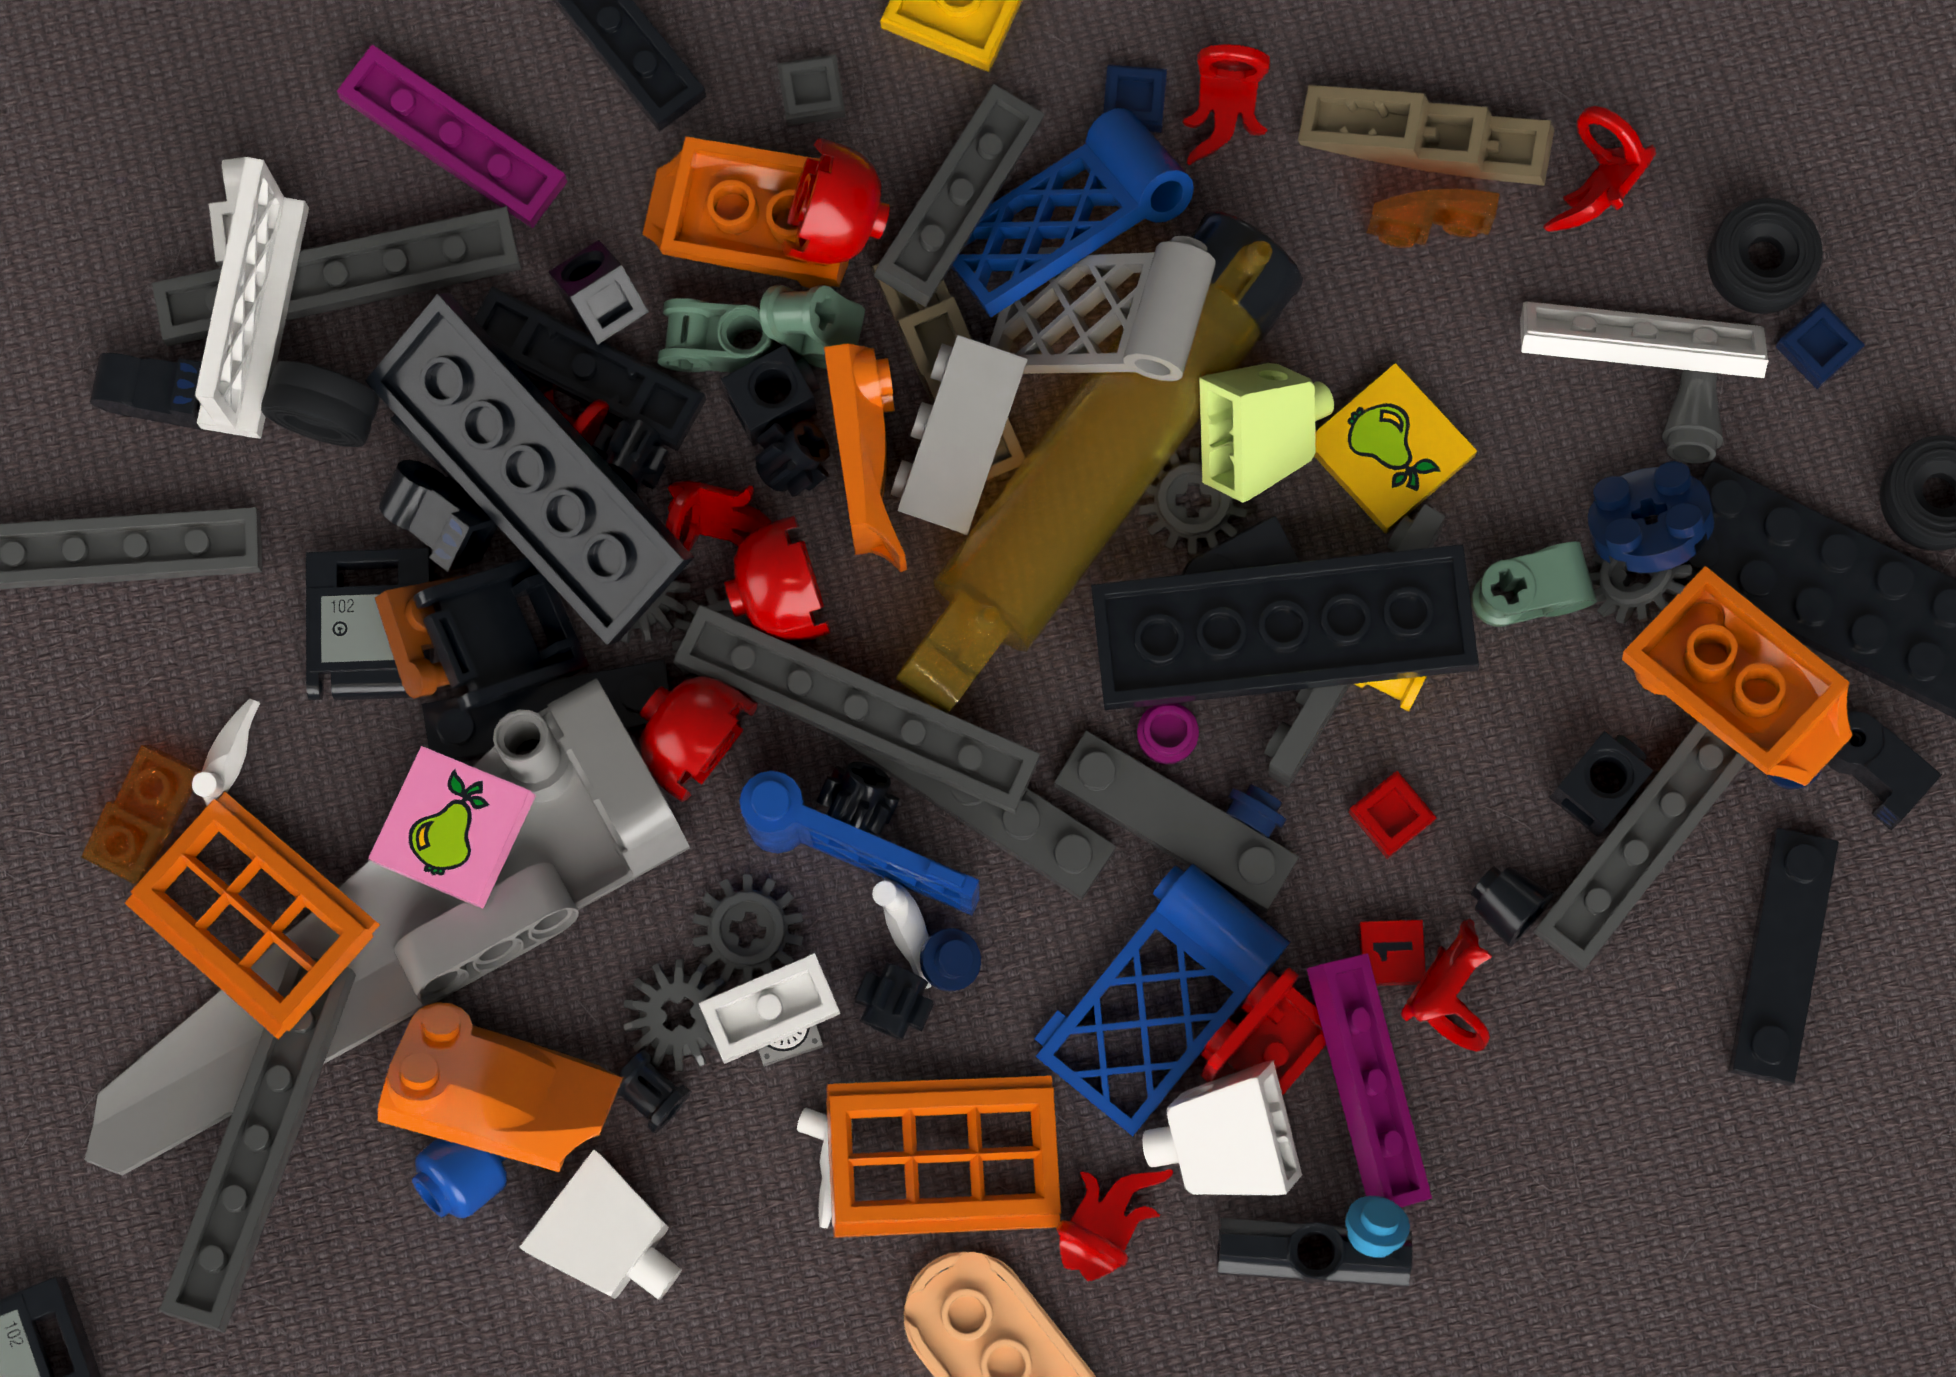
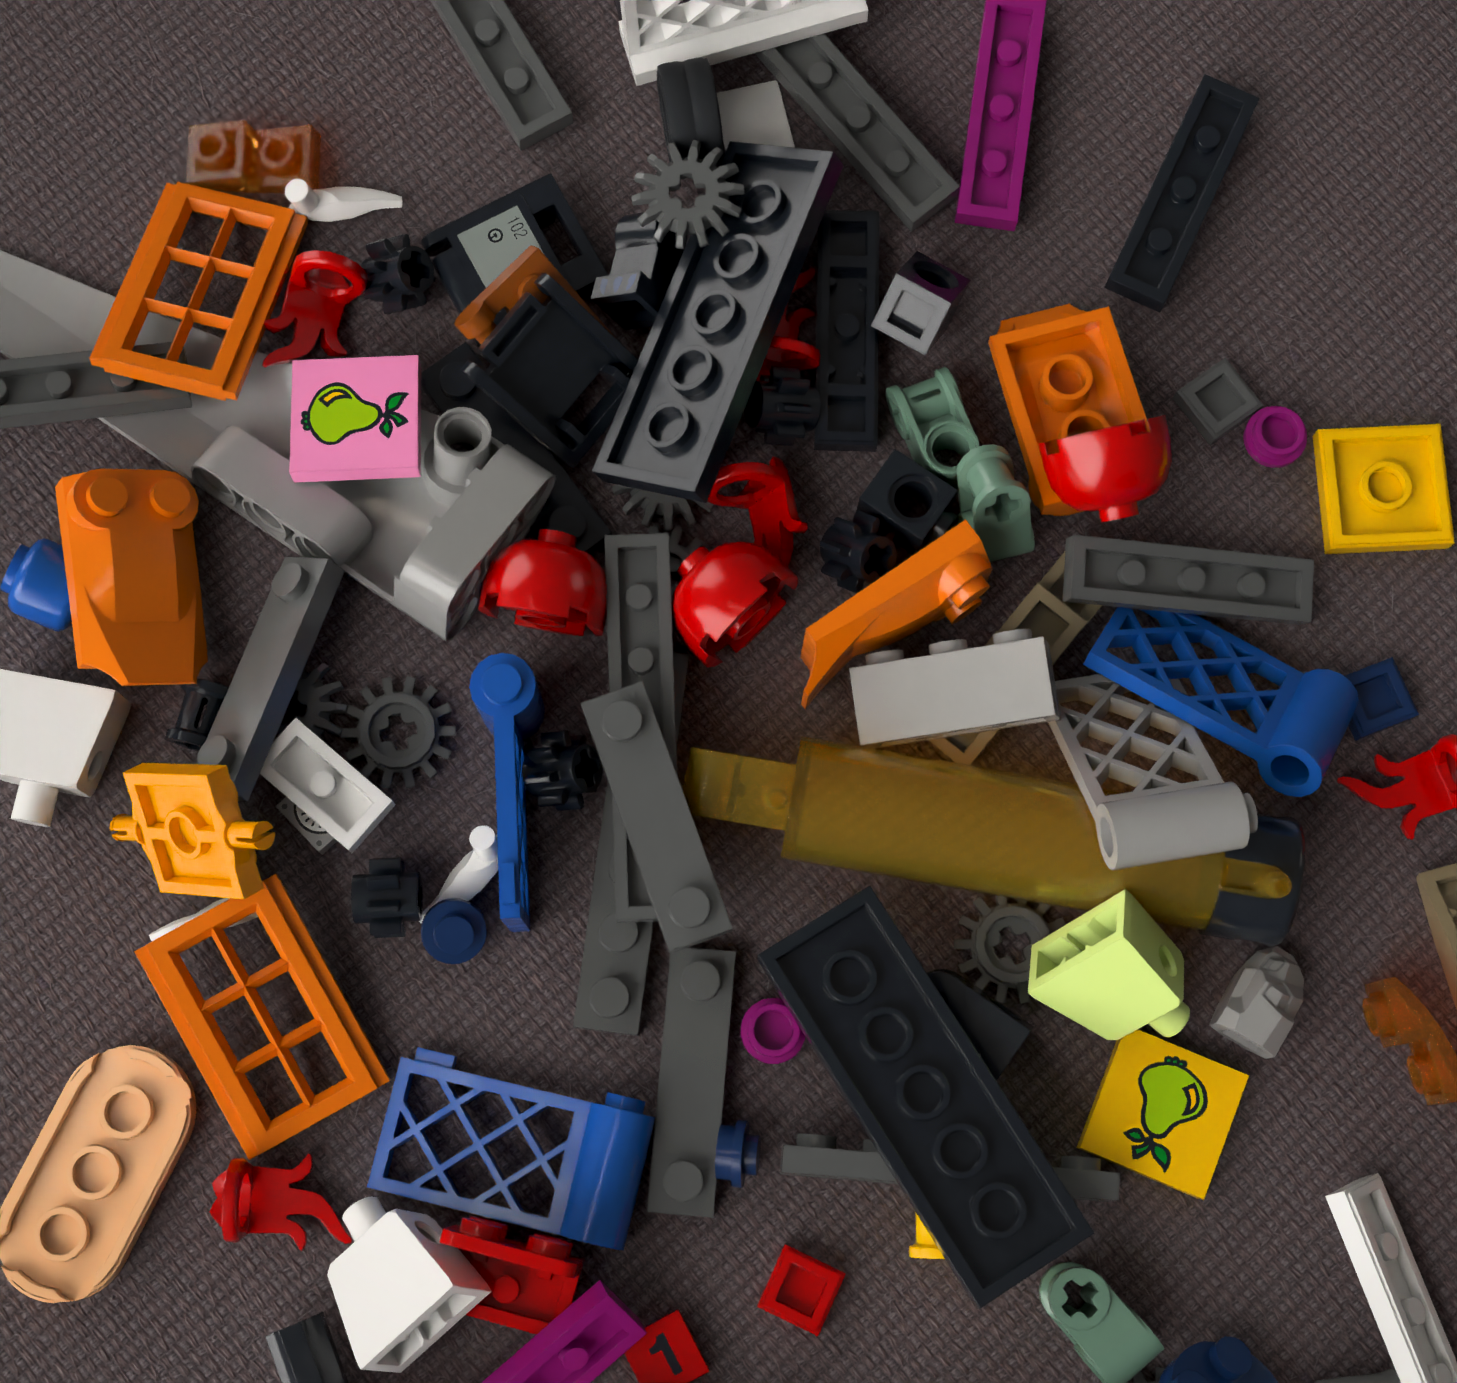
camera: 60 degrees right, 0 degrees up
none -> light orange plate [110,763,275,899]
none -> dark grey plate [196,557,345,802]
none -> red piece [262,250,369,368]
none -> black gear [360,234,436,315]
none -> dark grey plate [581,681,733,954]
none -> dark grey gear [632,140,745,249]
none -> white sticker [717,80,795,150]
none -> light grey rock [1209,946,1304,1059]
none -> magenta plate [1243,406,1307,468]

